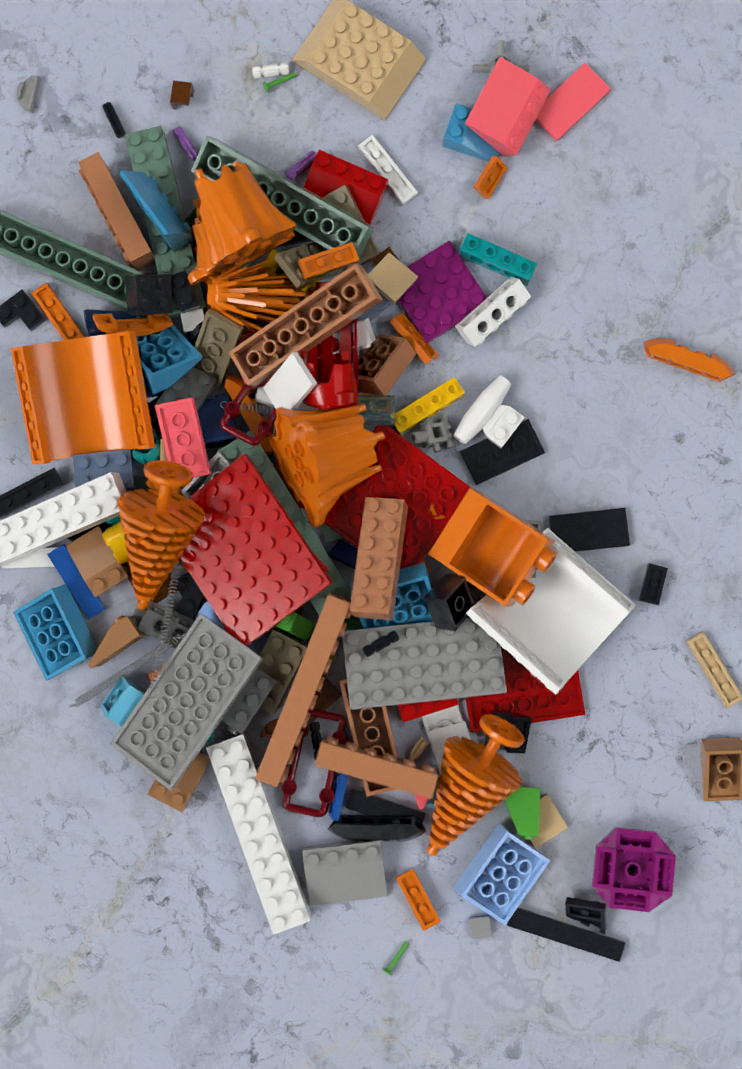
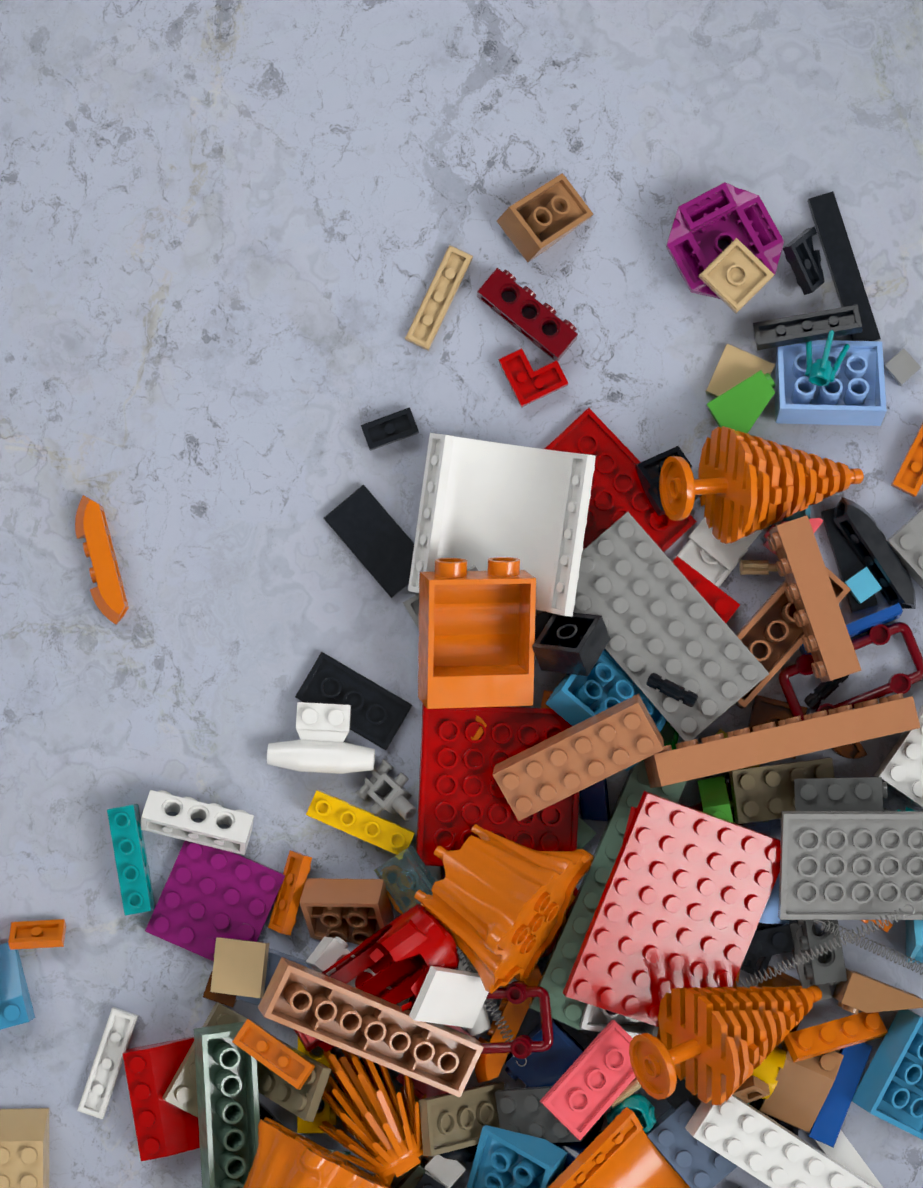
camera: 130 degrees left, 0 degrees up
medium lavender axle [285,150,317,180] -> none
none -> dark red brick [477,268,578,361]
none -> red plate [498,348,569,408]
none -> tan tile [699,238,774,314]
none -> medium nougat plate [733,1076,770,1103]
none -> black hinge [753,304,862,350]
none -> orange plate [784,1012,888,1063]
none -> teal plant [805,330,850,386]
none -> medium azure tile [844,567,882,604]

